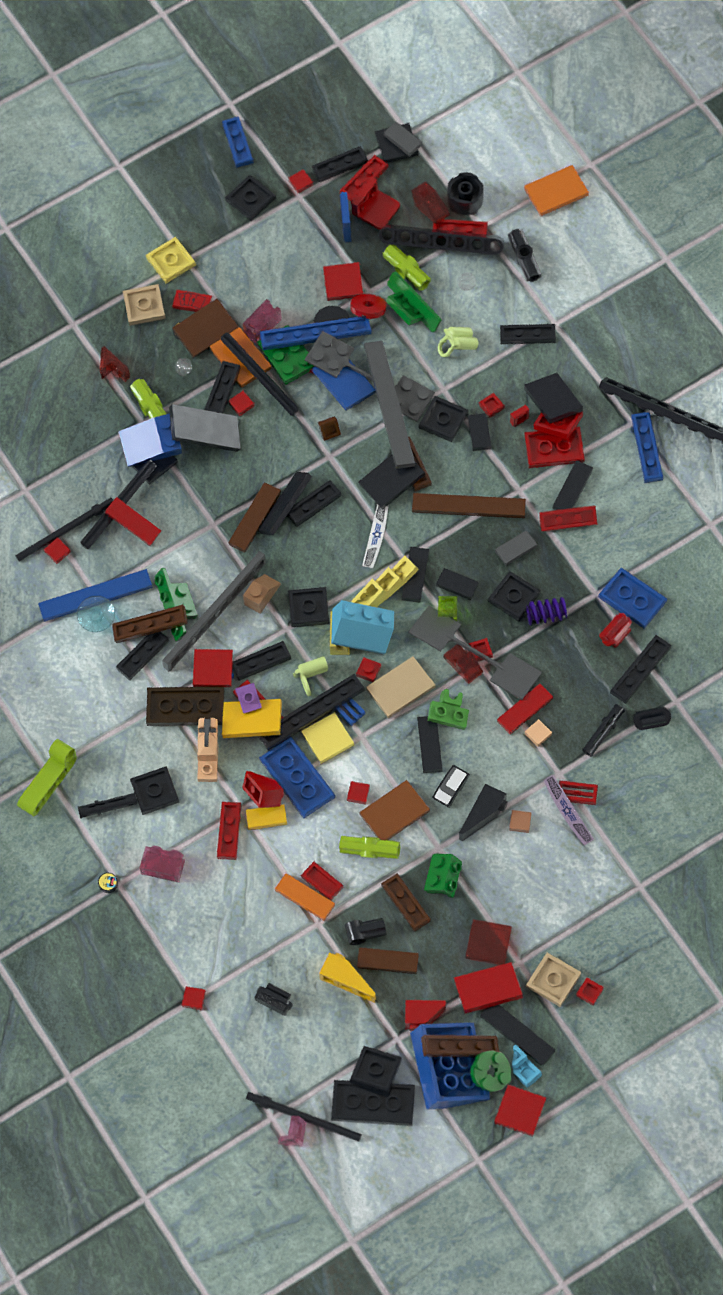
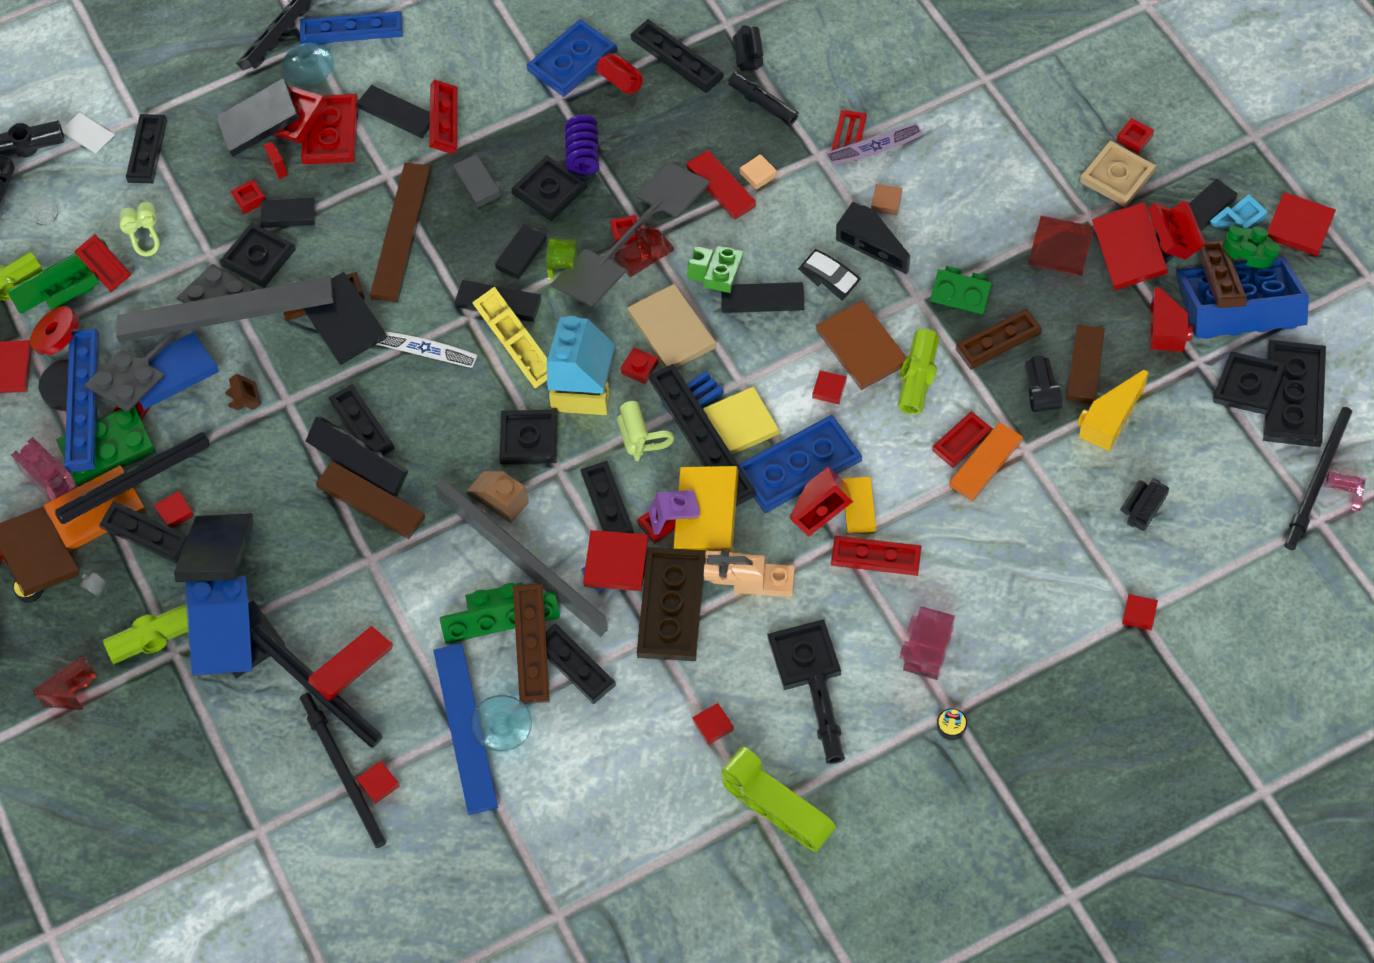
camera: 85 degrees left, 5 degrees down
none -> white sticker [62,112,115,154]
none -> red tile [74,234,132,293]
none -> clear light blue dish [283,43,334,85]
none -> red tile [692,703,734,745]
none -> red bracket [1147,200,1206,260]

